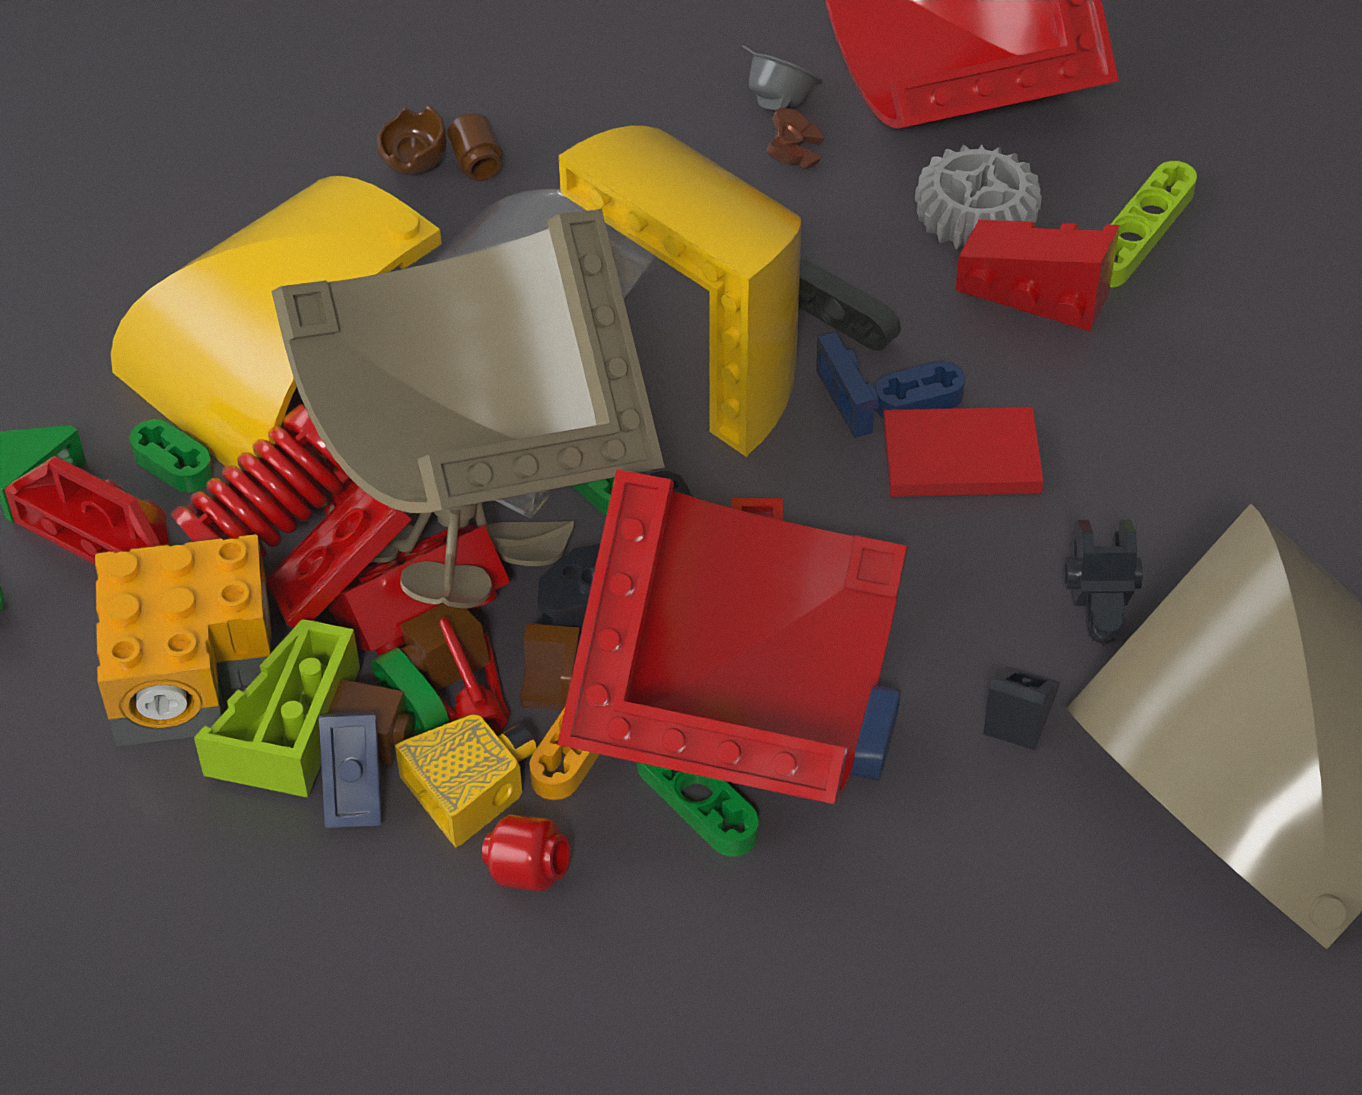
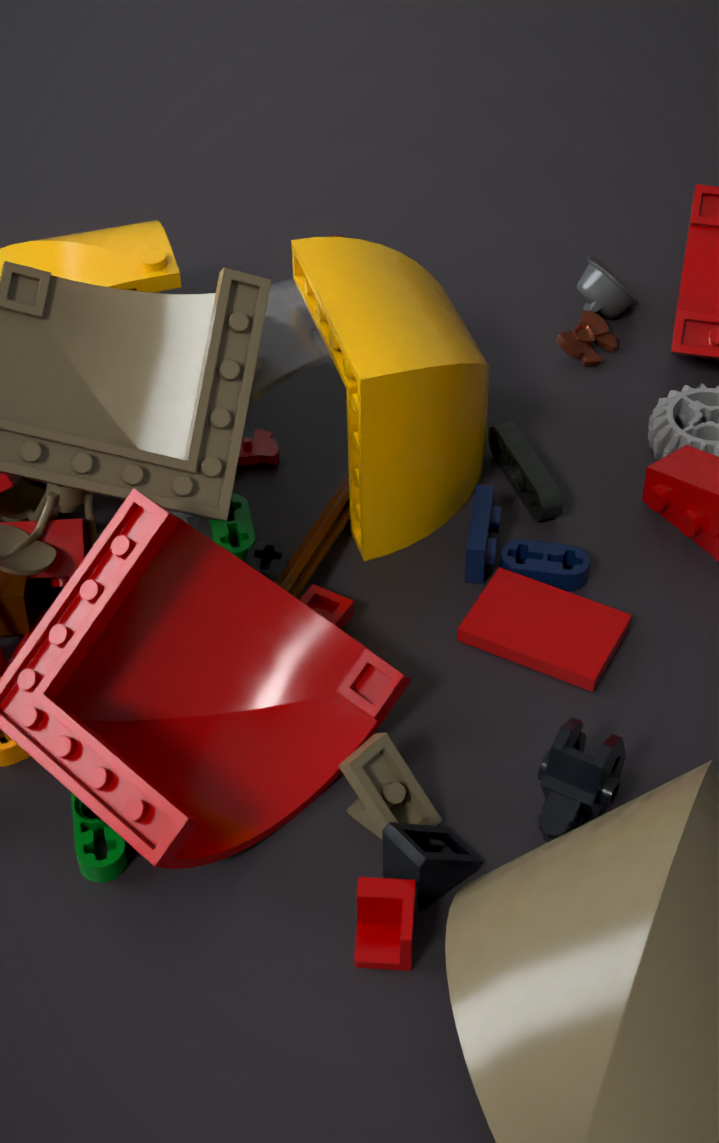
camera: 30 degrees right, 5 degrees down
reddish brown hair [377,106,446,175] -> none
dark blue beam [852,685,901,781] -> none
none -> reddish brown axle [275,472,350,599]
none -> dark tan slope [338,732,442,840]
none -> red panel [354,877,416,971]

